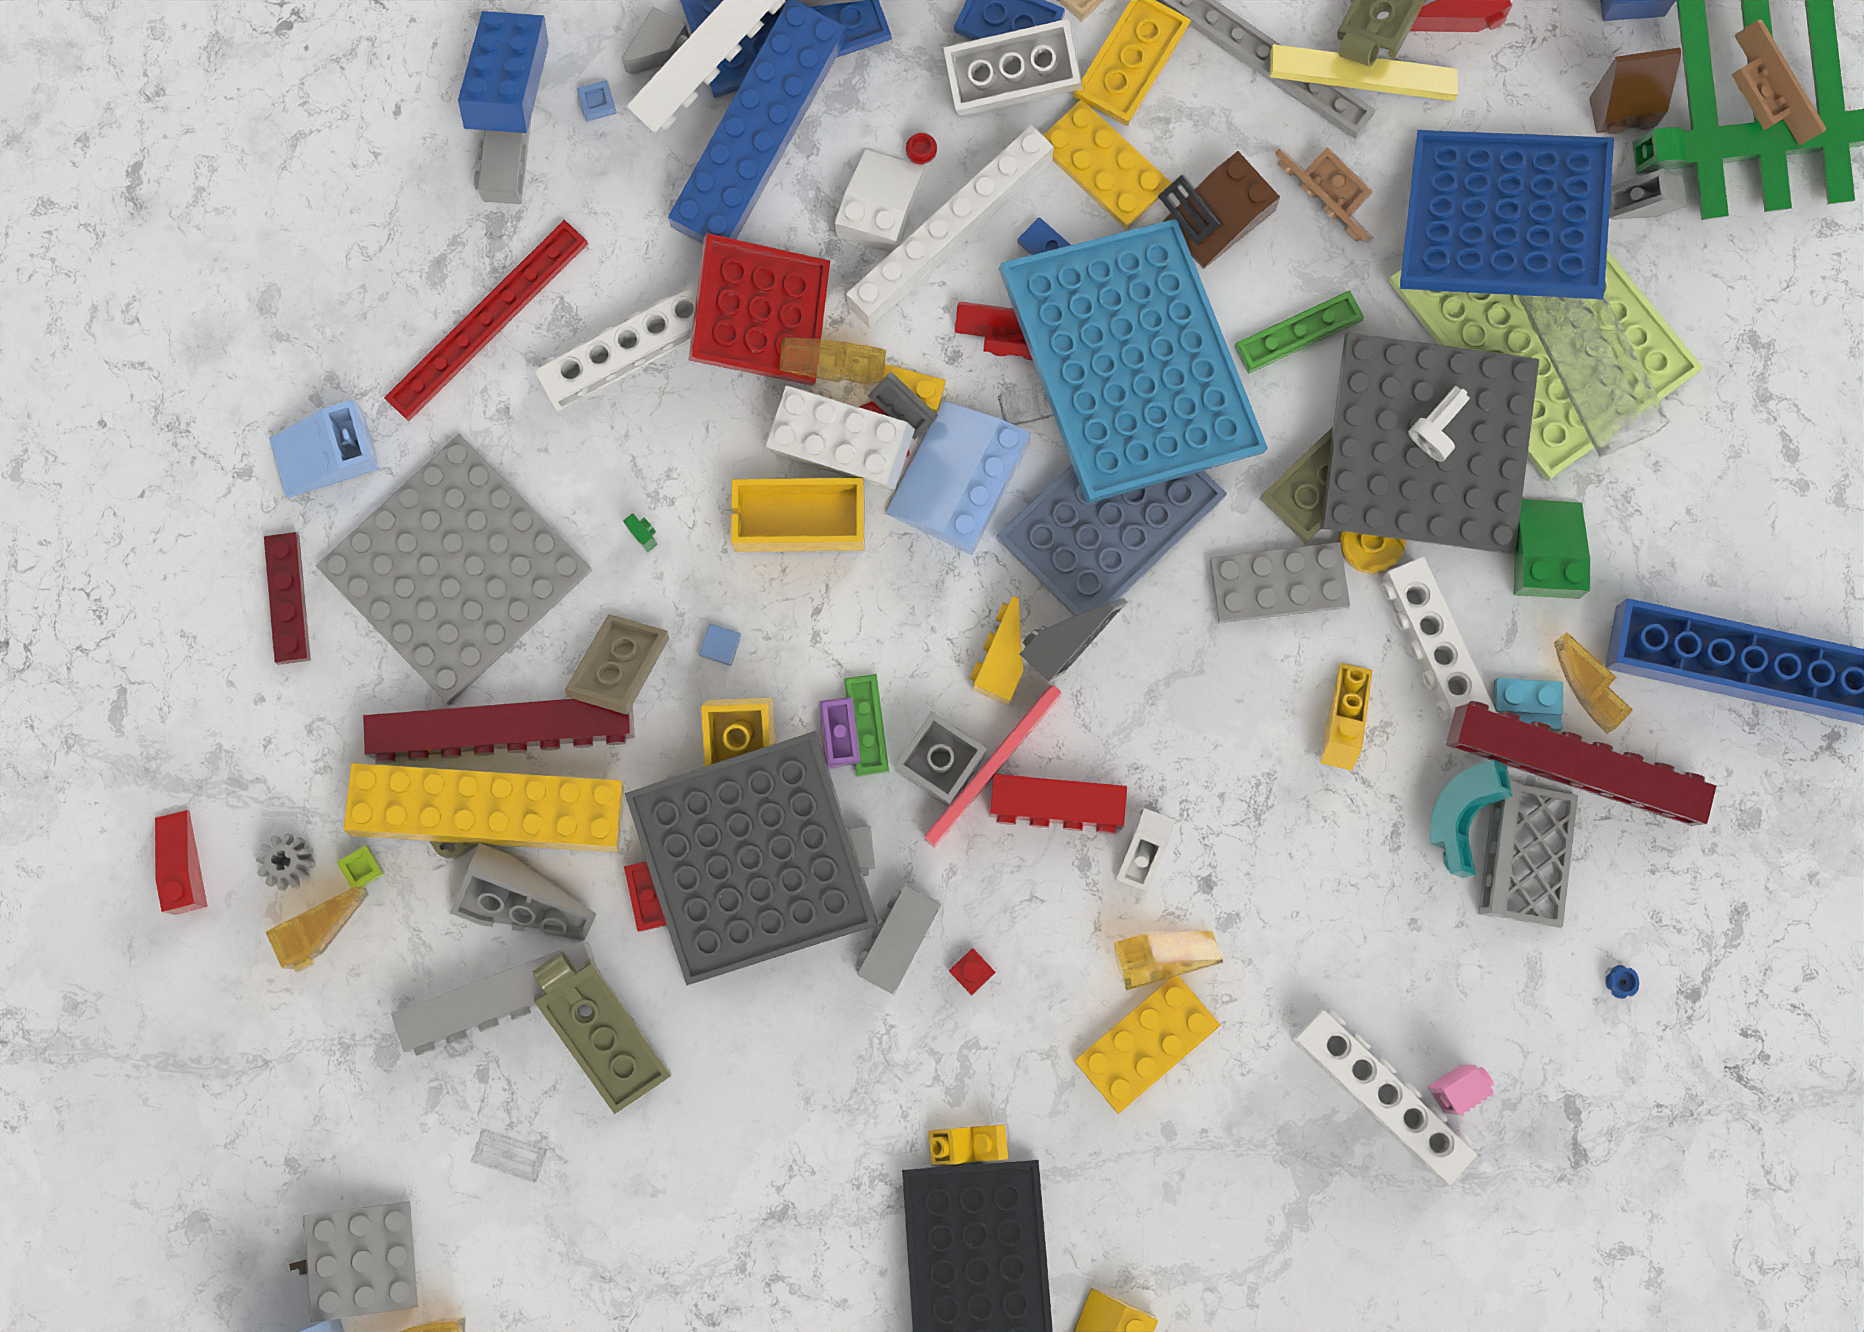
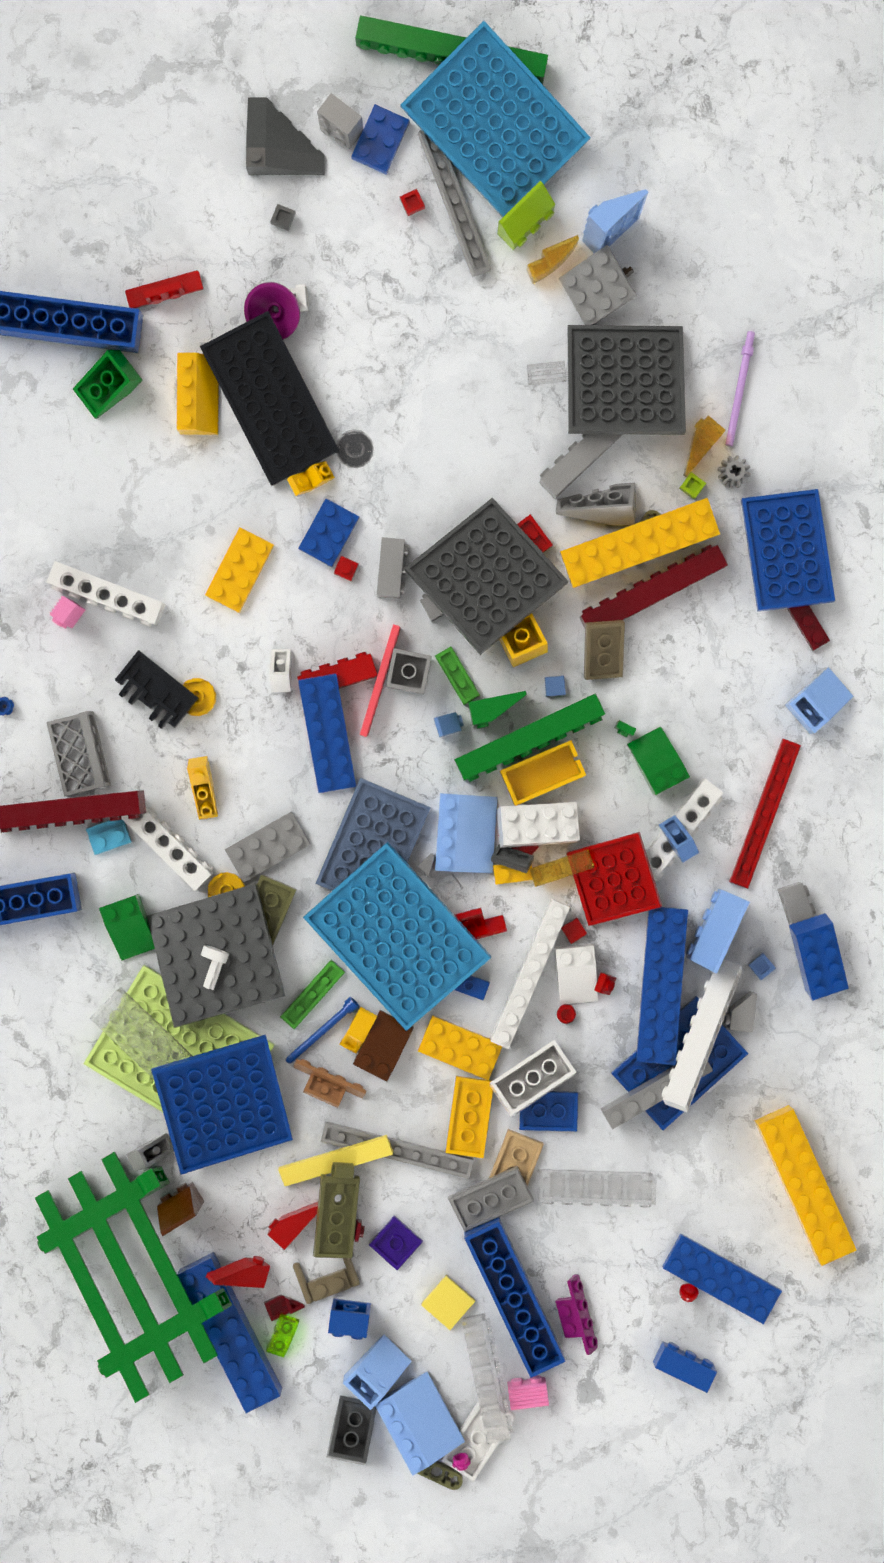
camera: 155 degrees right, 10 degrees up
red slope [155,810,208,915] -> none
light grey plate [316,434,592,705] -> none
olive hinge [533,952,671,1115] -> none
medium lavender slope [818,697,860,769] -> none
yellow slope [970,596,1023,706] -> none
dark grey slope [1019,598,1128,682] -> none
clear yellow slope [1113,931,1223,990] -> none
black tile [1158,175,1223,245] -> none
teal arch [1430,759,1513,878] -> none
clear yellow slope [1554,632,1633,734] -> none
medium nougat bracket [1731,19,1826,145] -> none
none -> black hinge [115,650,199,729]
none -> yellow tile [183,678,216,716]
none -> blue piece [286,996,360,1064]
none -> blue plate [298,498,360,567]
none -> blue plate [298,673,356,793]
none -> clear tile [336,429,374,469]
none -> yellow slope [339,1007,377,1053]
none -> light grey slope [419,853,435,877]
none -> medium blue slope [434,712,464,738]
none -> green brick [454,693,605,782]
none -> green slope [468,691,527,729]
none -> red tile [561,917,587,944]
none -> dark grey plate [567,325,686,435]
none -> red plate [594,972,616,995]
none -> green slope [627,727,690,795]
none -> medium blue slope [659,815,699,863]
none -> light blue slope [686,889,750,973]
none -> lavender bar [725,331,755,446]
none -> blue plate [741,489,835,612]

